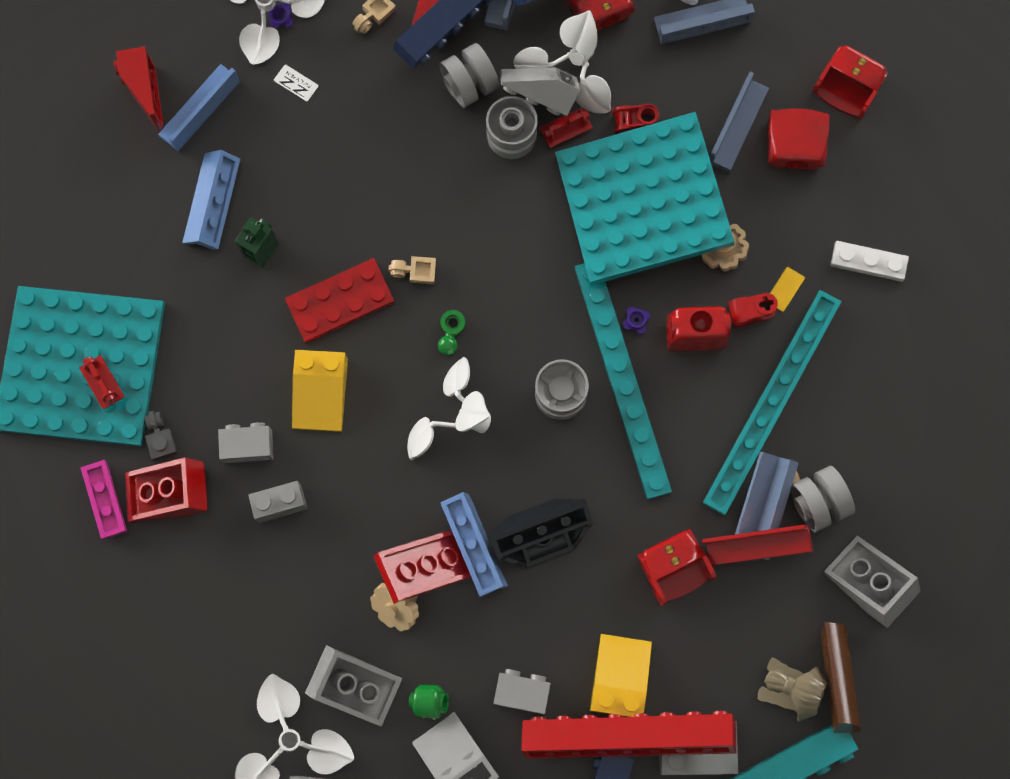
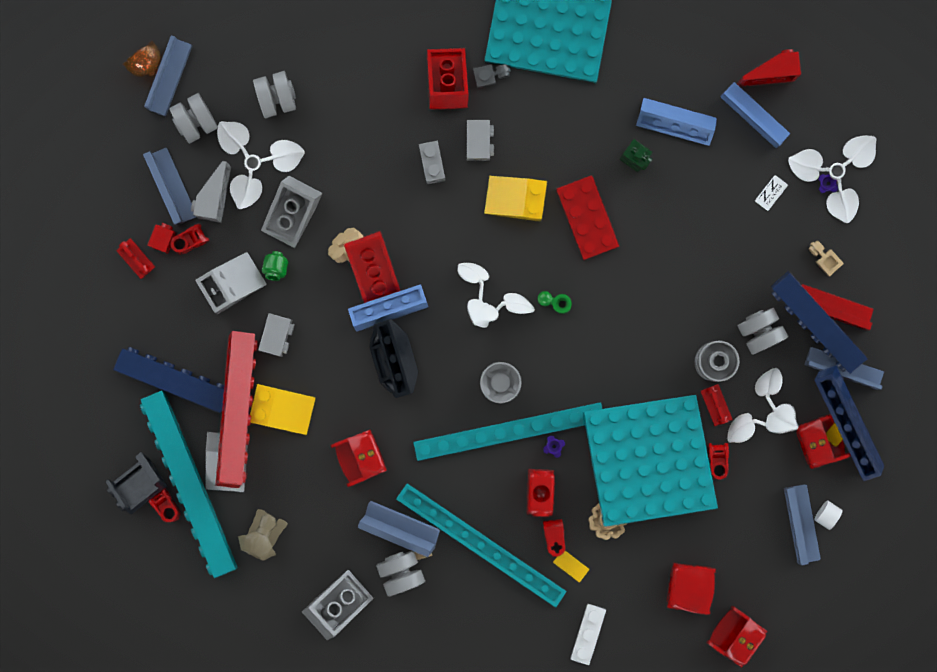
camera: 90 degrees right, 10 degrees up
red hinge [79,355,125,410] -> none
dark pink plate [80,460,128,540] -> none
tan plate [388,256,436,284] -> none
light grey slope [500,67,580,116] -> none
red panel [702,525,813,566] -> none
sand blue panel [710,72,769,173] -> none
reddish brown brick [820,622,861,733] -> none
none -> light grey wheel [253,71,296,118]

